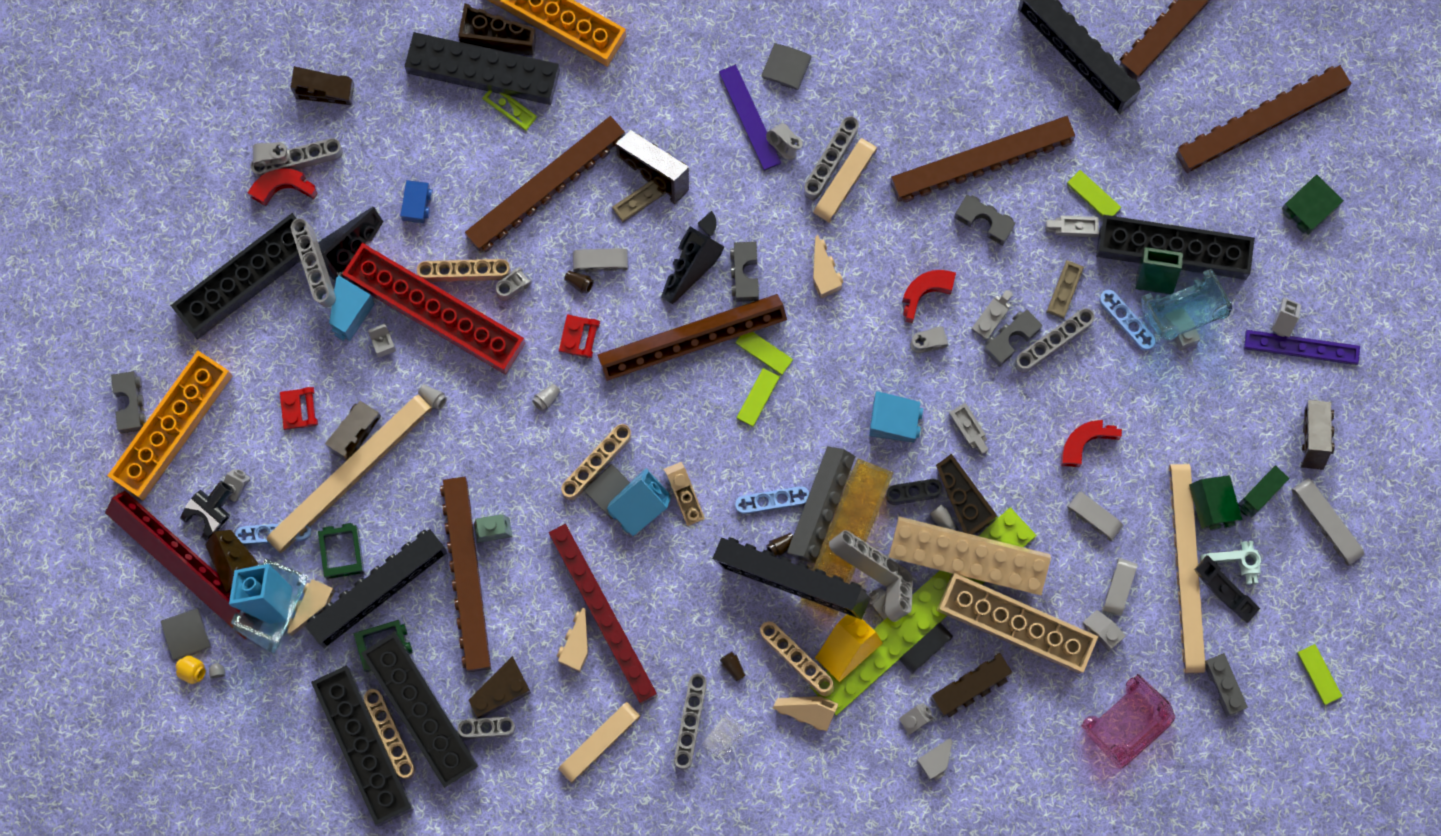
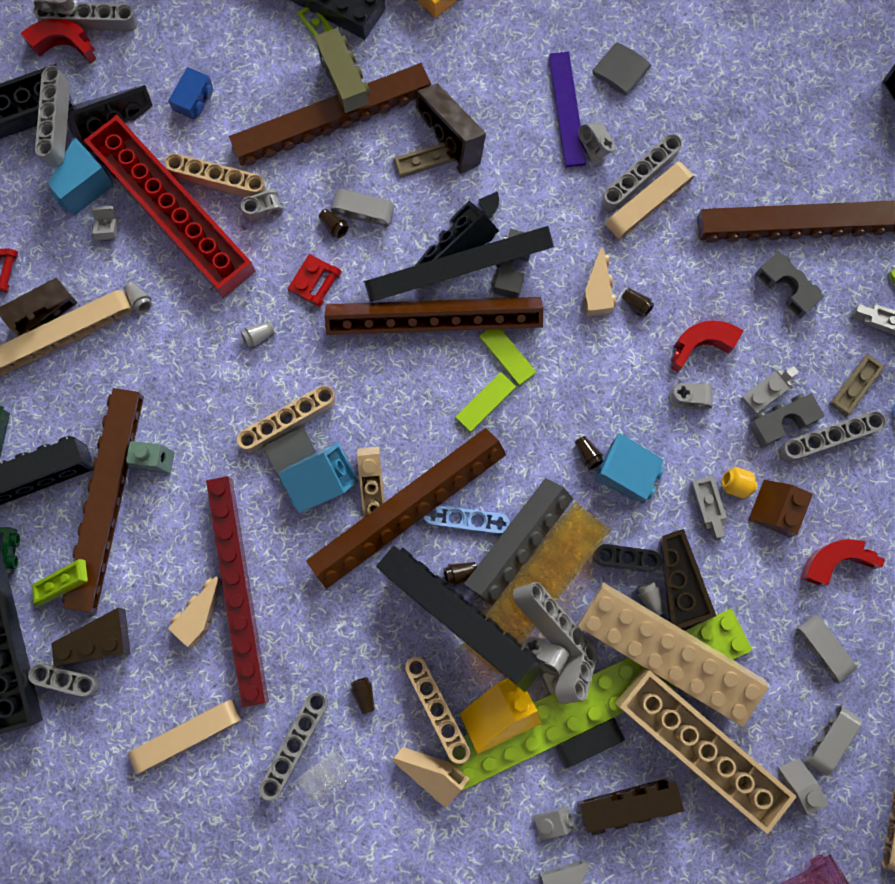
camera: 15 degrees right, 0 degrees up
none -> lime tile [32,559,88,607]
none -> reddish brown brick [306,428,506,589]
none -> olive wedge [314,28,370,113]
none -> black beam [364,226,554,302]
none -> light grey piece [522,637,569,676]
none -> dark brown cone [575,436,604,470]
none -> dark brown cone [622,288,654,317]
none -> yellow head [721,467,757,499]
none -> reddish brown slope [748,480,813,538]

